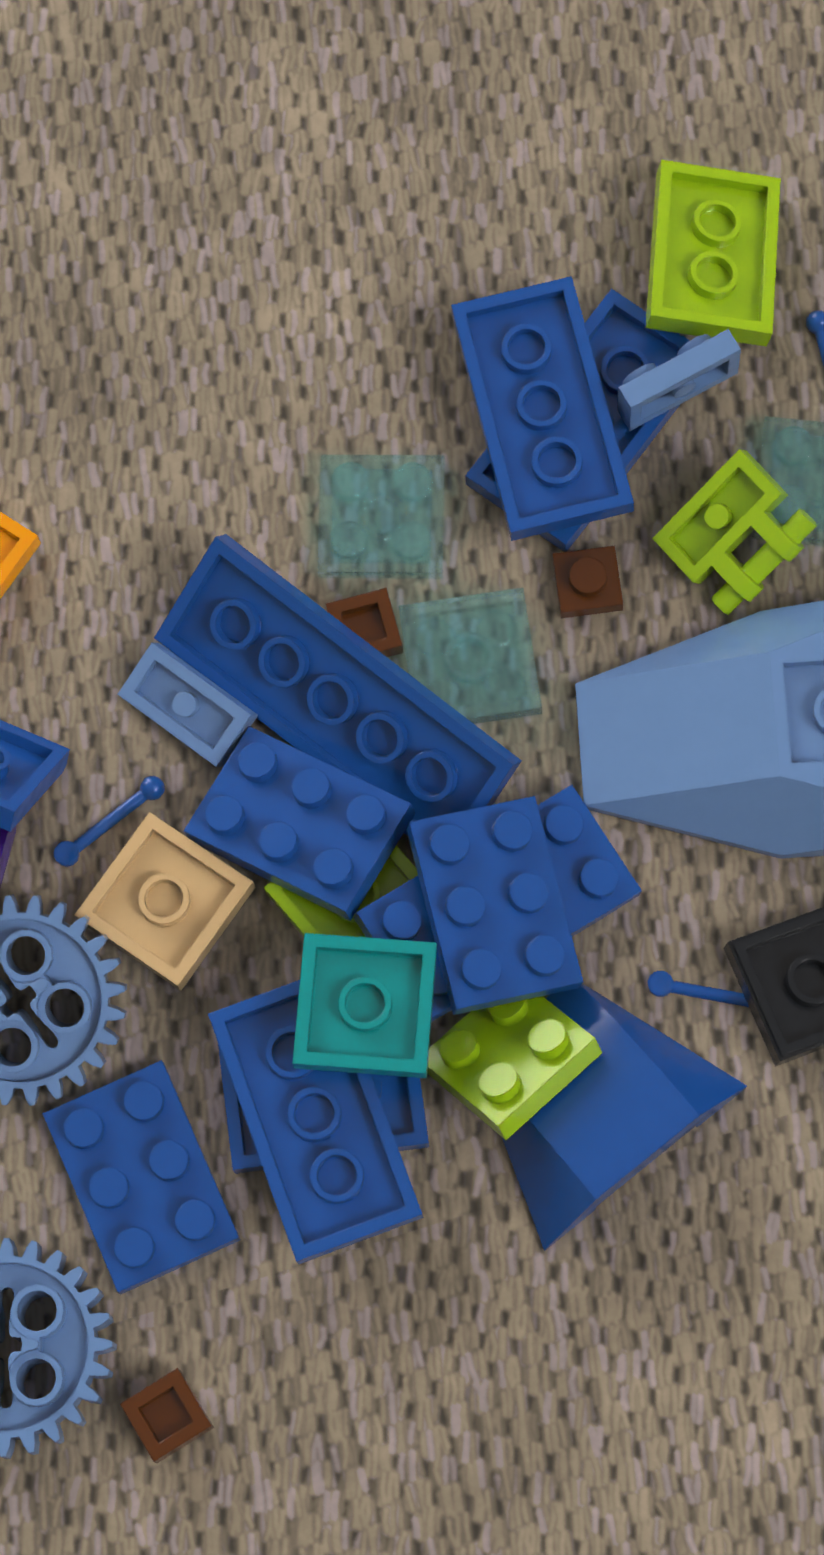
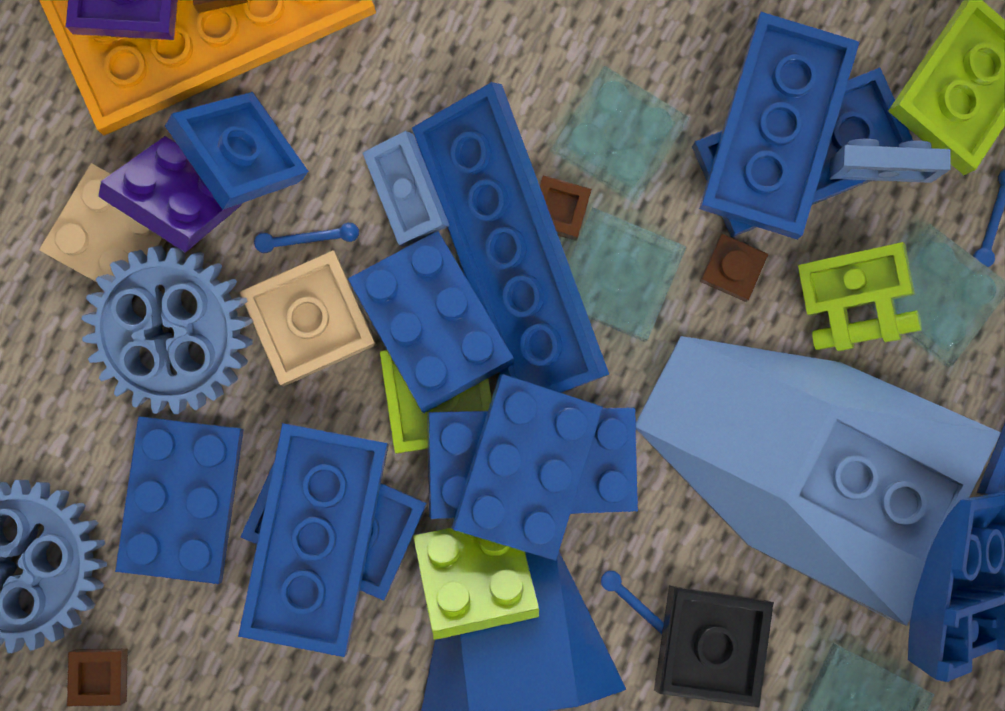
camera: 20 degrees right, 10 degrees up
teal plate [292,933,437,1078] -> none

